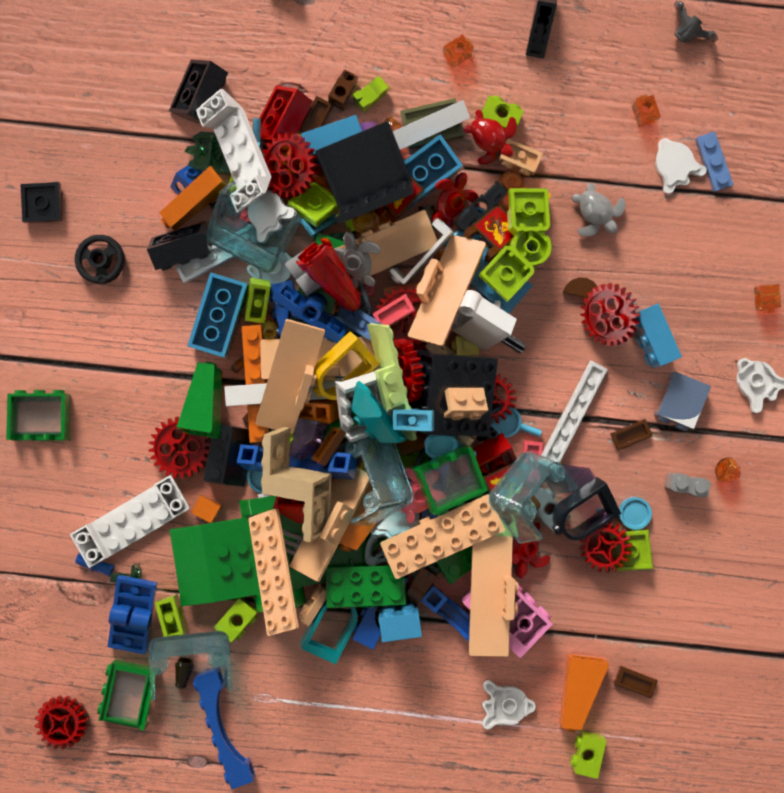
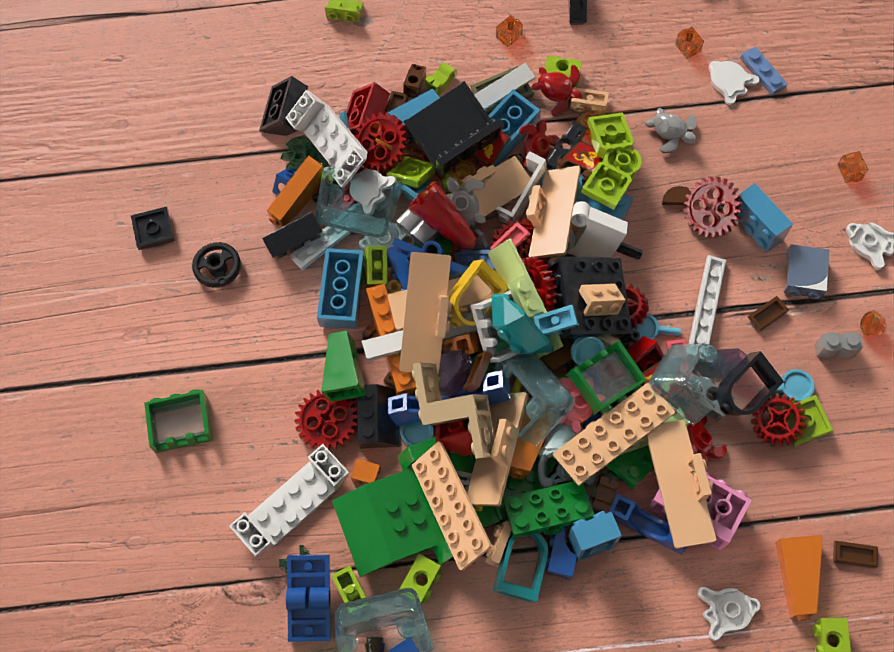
camera: 10 degrees left, 20 degrees down
blue axle [75,553,115,577] -> none

